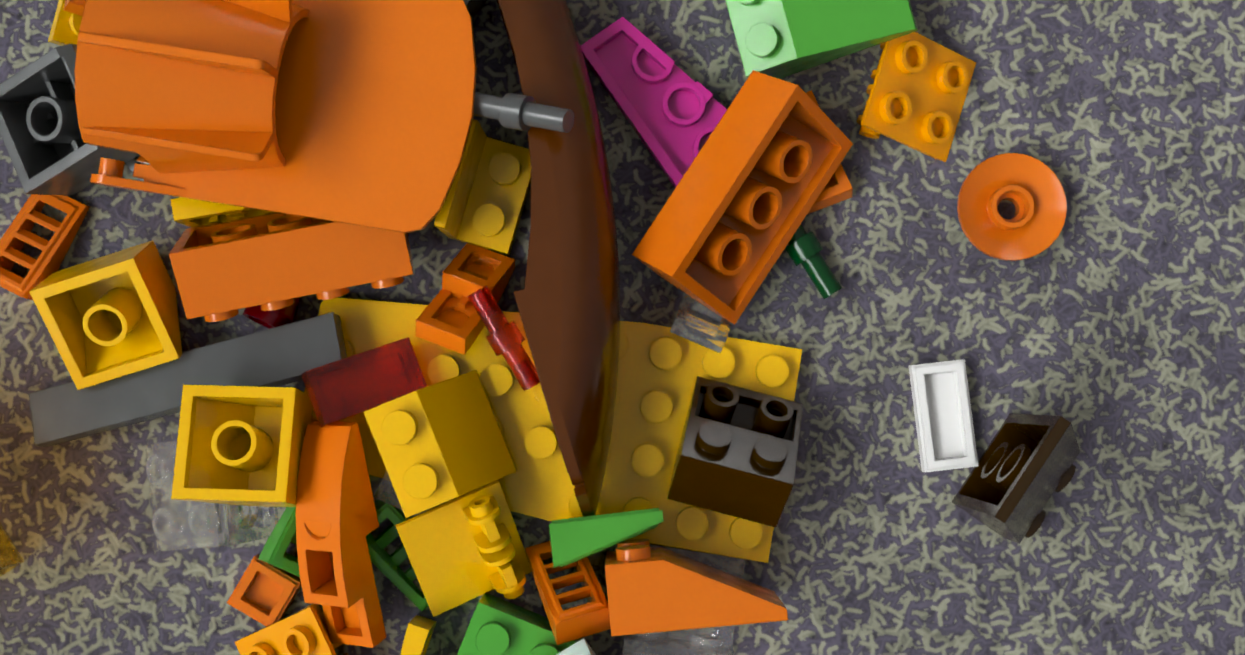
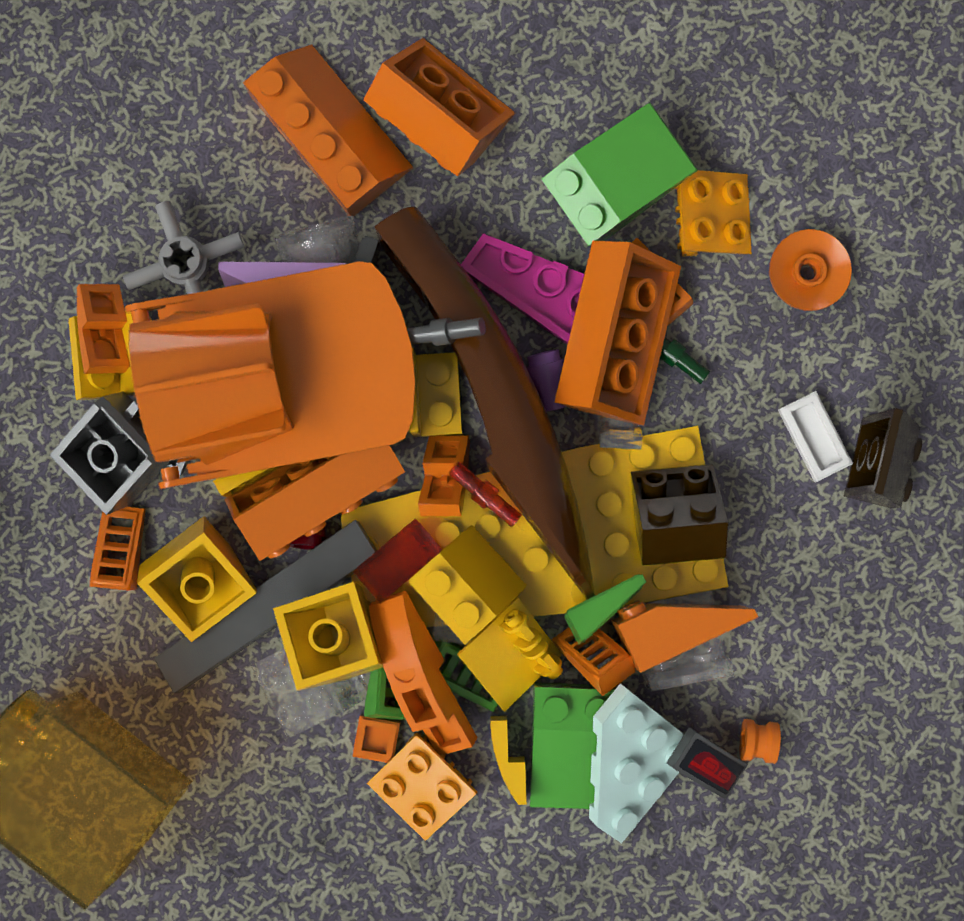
camera: 20 degrees left, 0 degrees up
none -> medium lavender cone [526,349,566,412]

